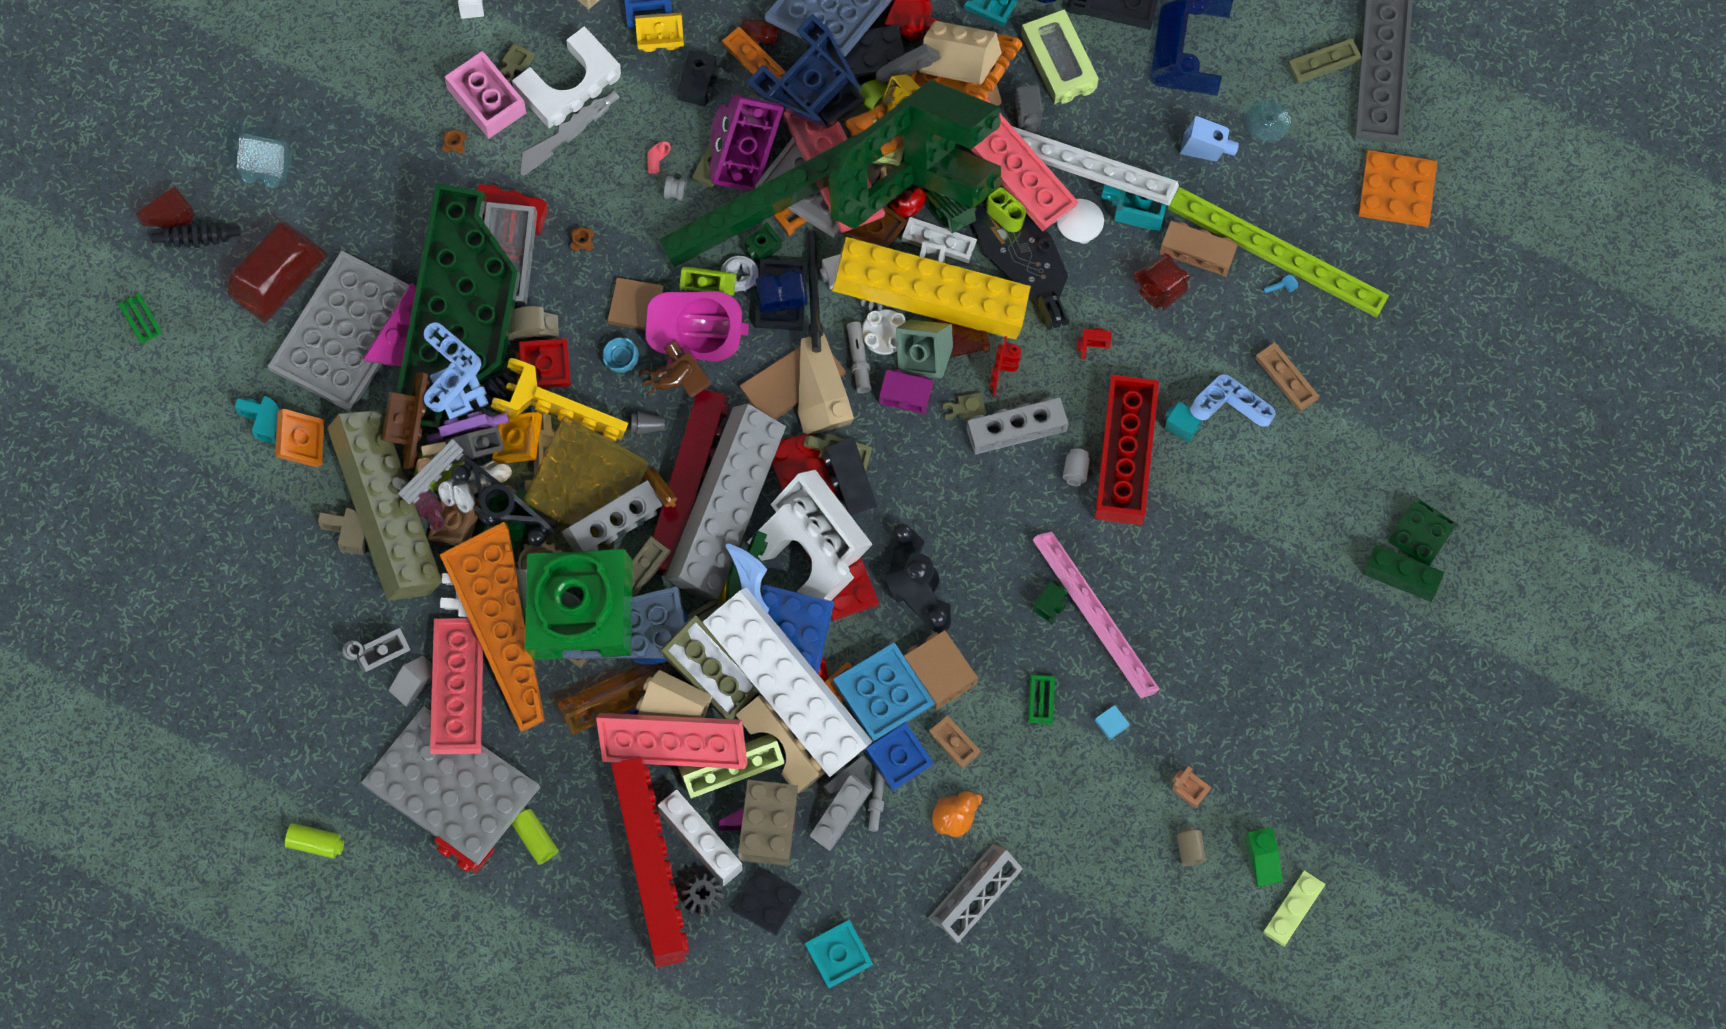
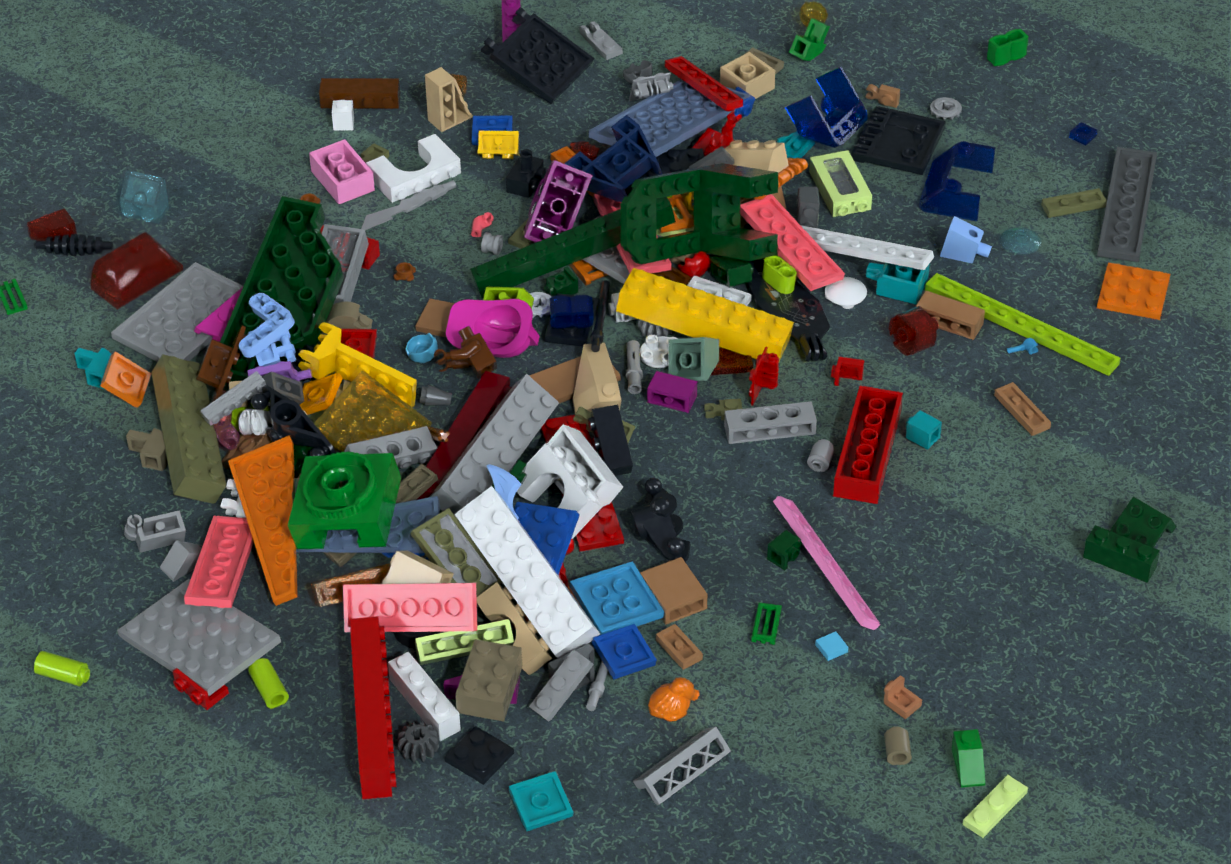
camera: 10 degrees right, 25 degrees down
light blue beam [1190,375,1276,426] -> none

